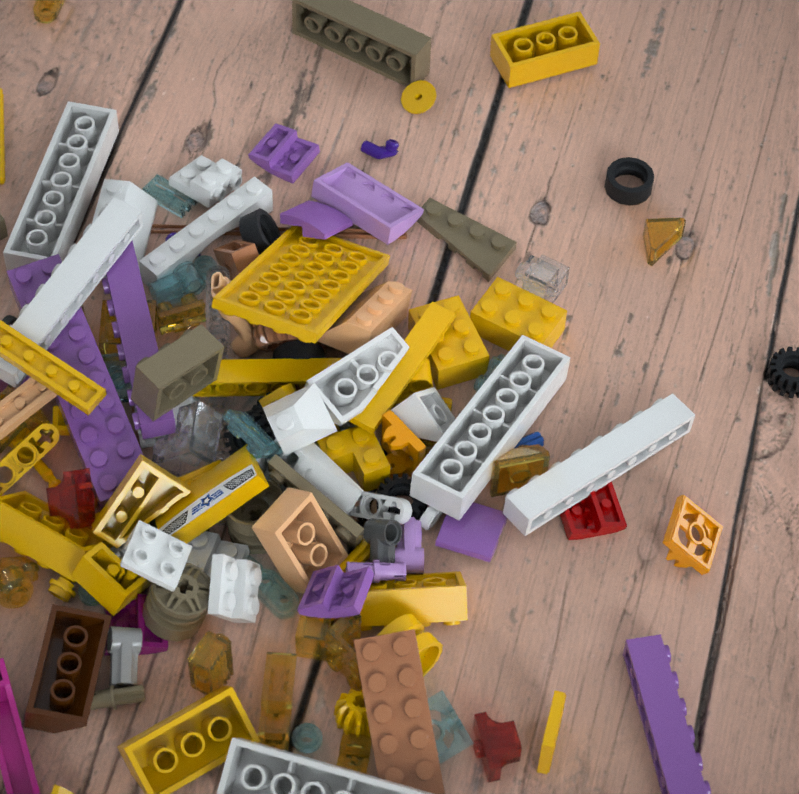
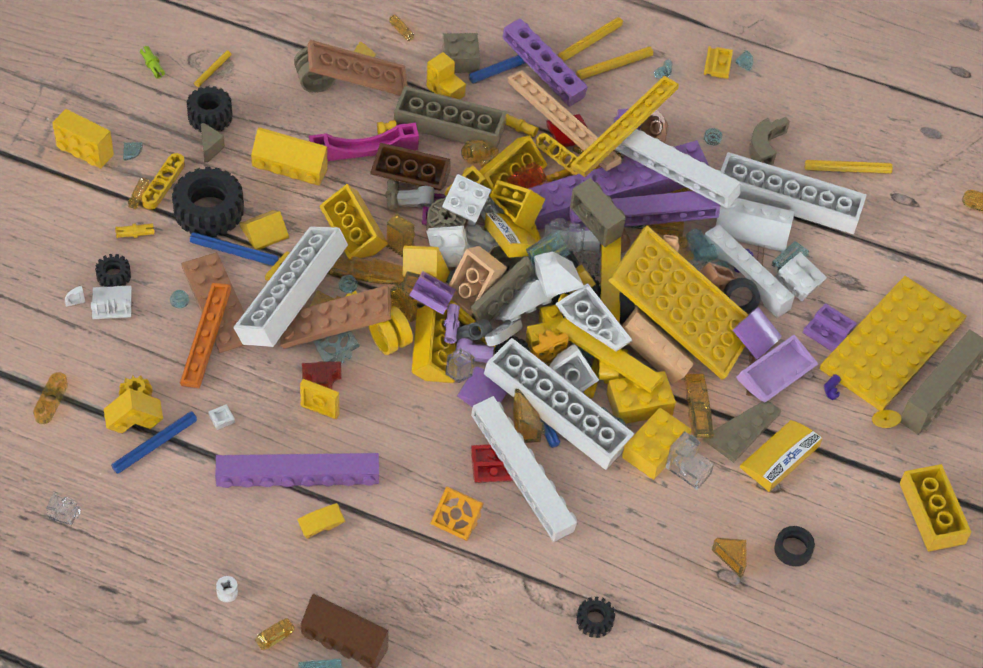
camera: 95 degrees right, 0 degrees up
none -> yellow slope [297,503,346,539]
none -> yellow slope [403,246,450,288]
none -> clear panel [445,348,475,383]
none -> clear yellow slope [684,374,714,438]
none -> yellow slope [739,420,823,492]
none -> yellow plate [819,276,967,411]

